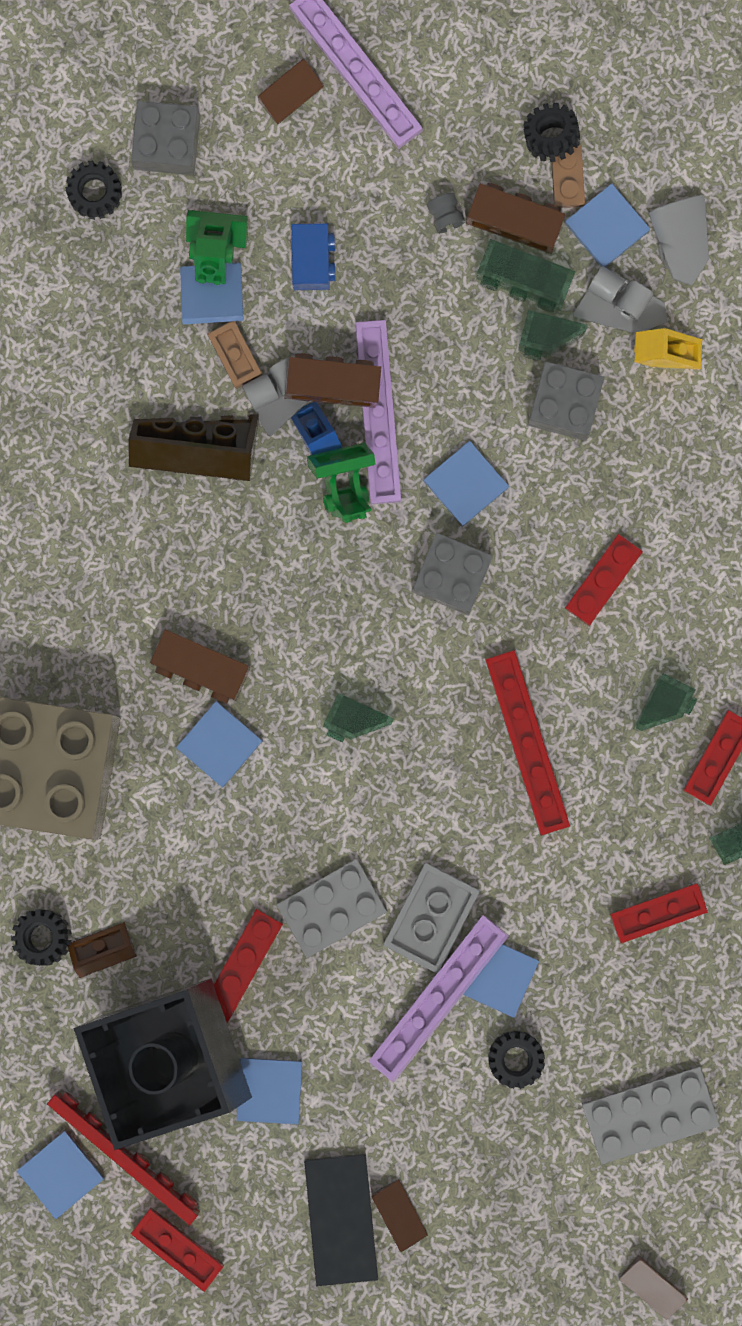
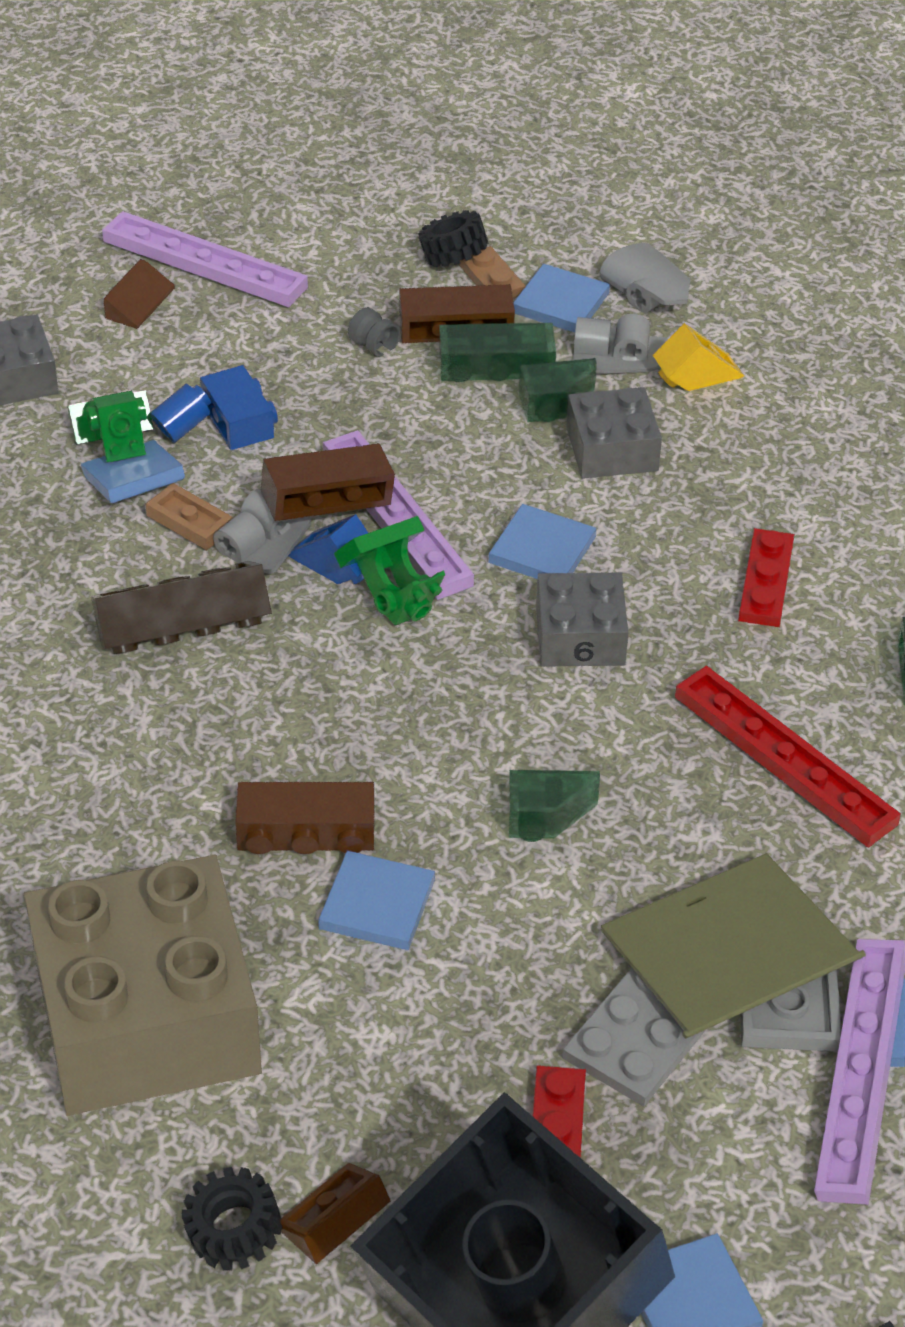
camera: 30 degrees left, 40 degrees down
none -> blue brick [149,384,212,444]
none -> olive piece [601,853,866,1039]

